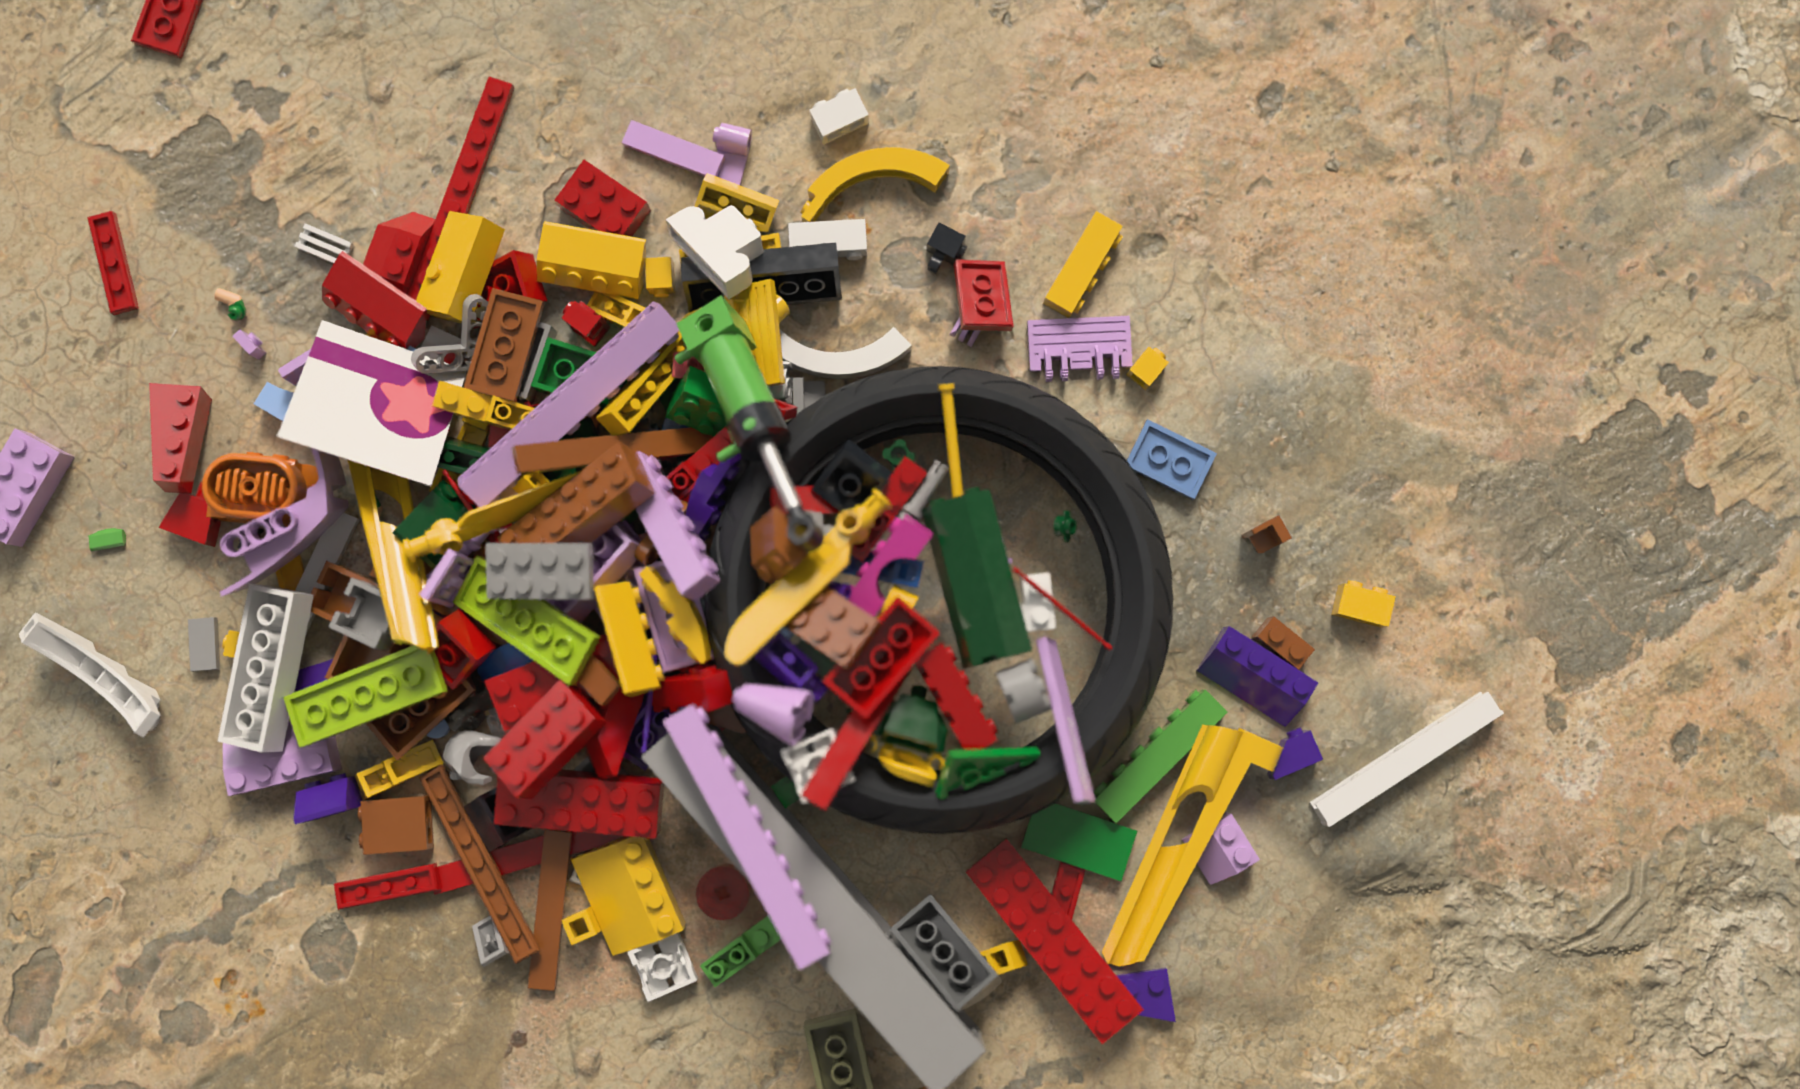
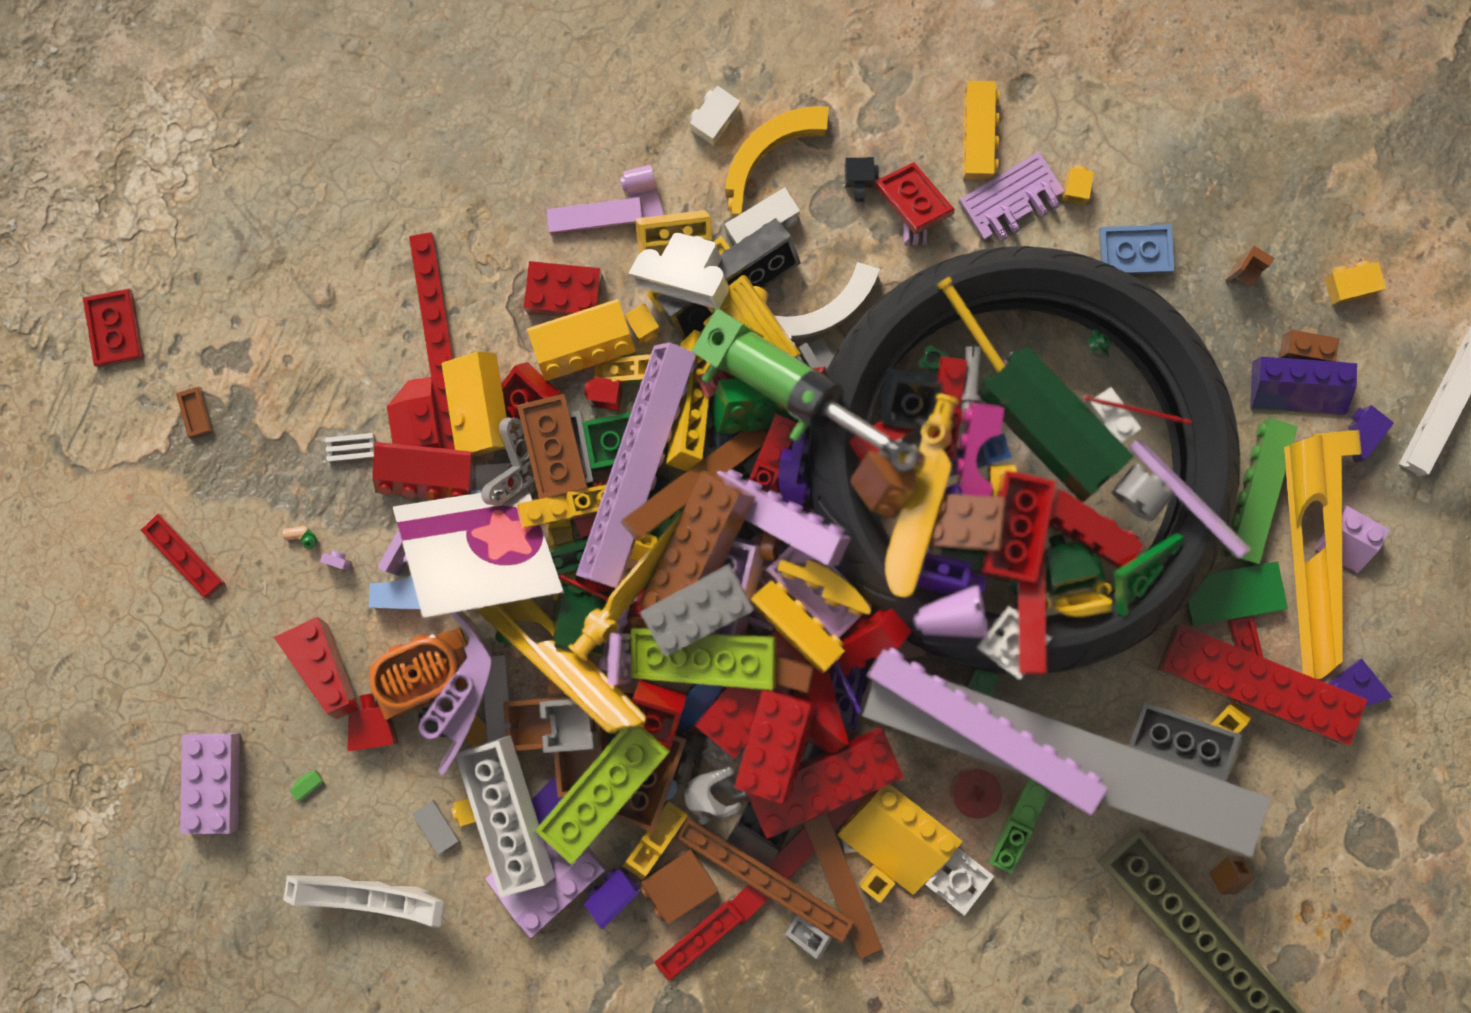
camera: 25 degrees left, 0 degrees up
none -> dark orange tile [176,386,214,439]

